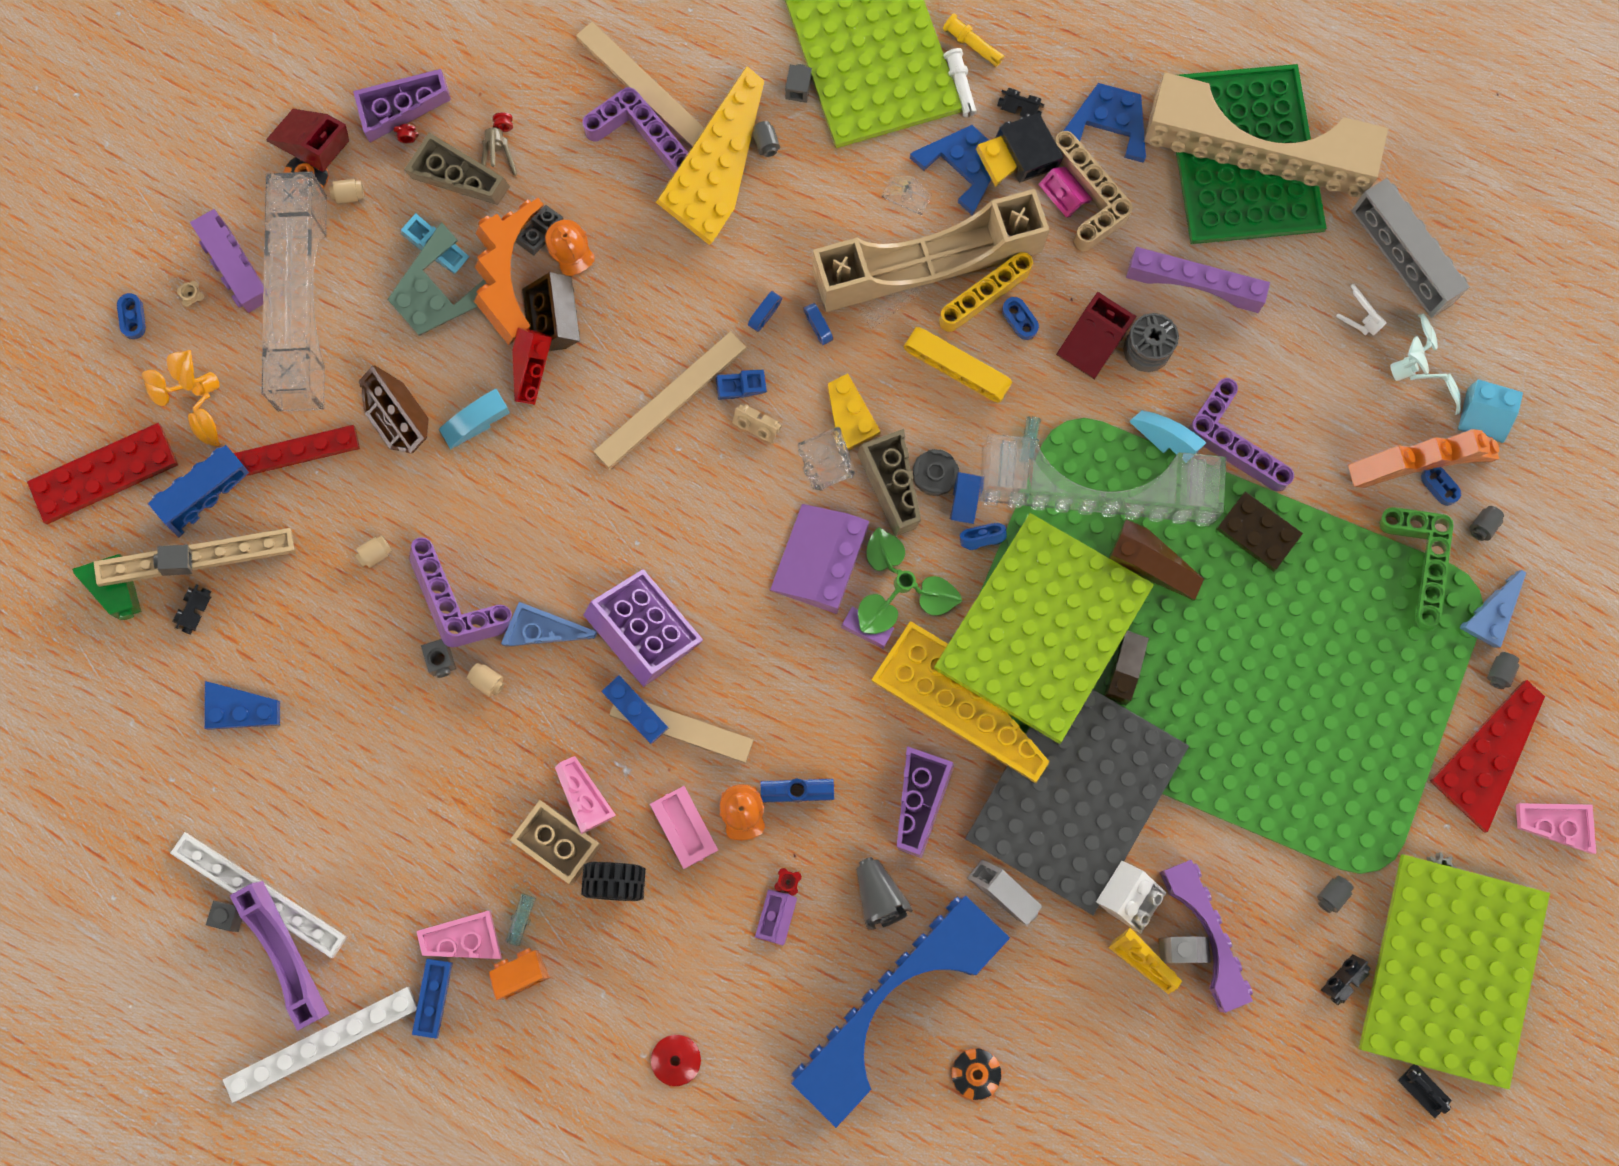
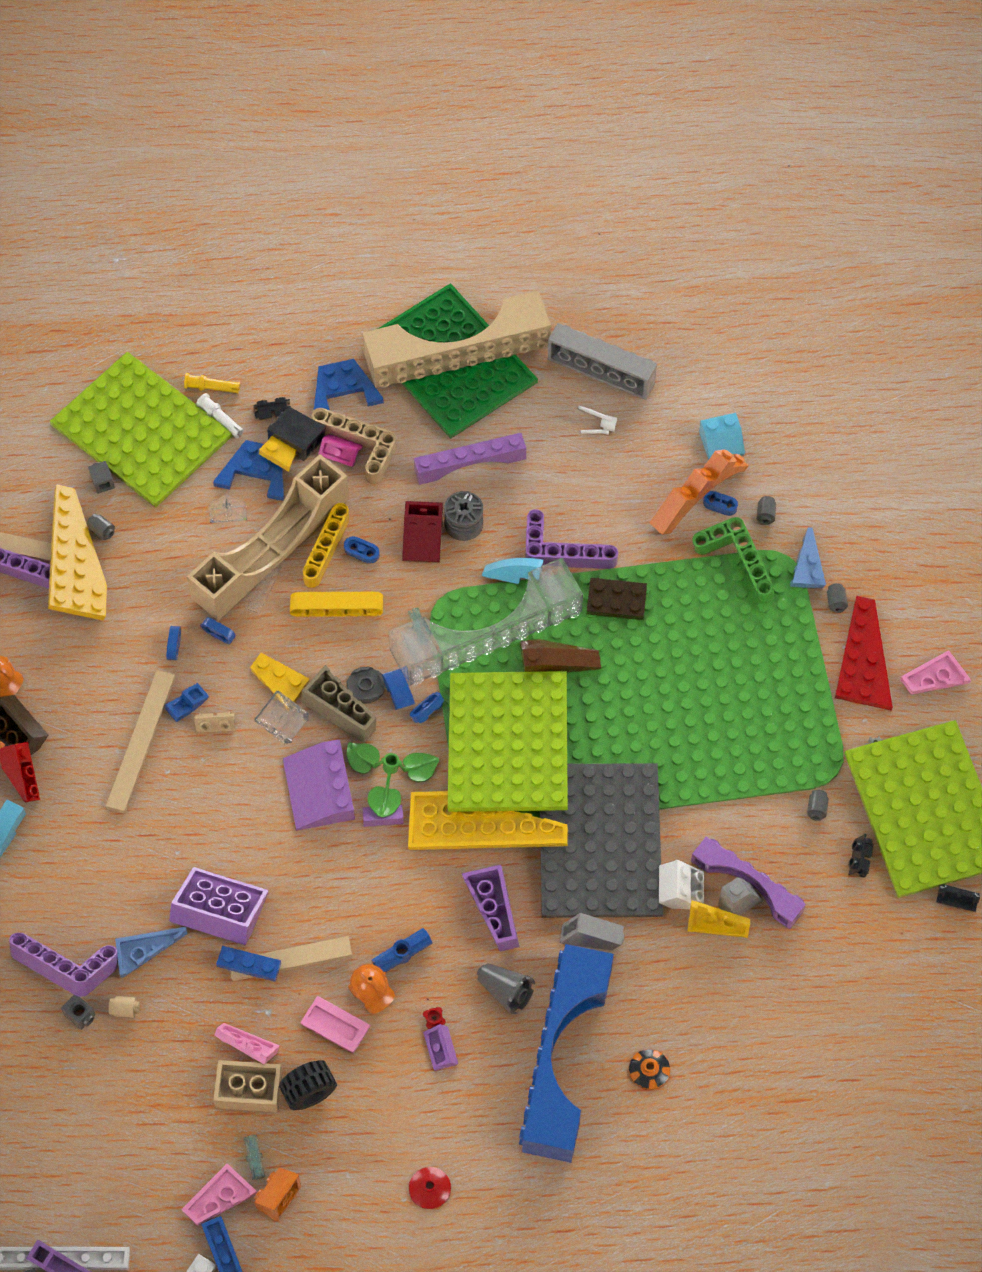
camera: 30 degrees left, 15 degrees down
dark brown slope [1104,630,1149,705] -> none
light aqua plant [1390,313,1461,415] -> none

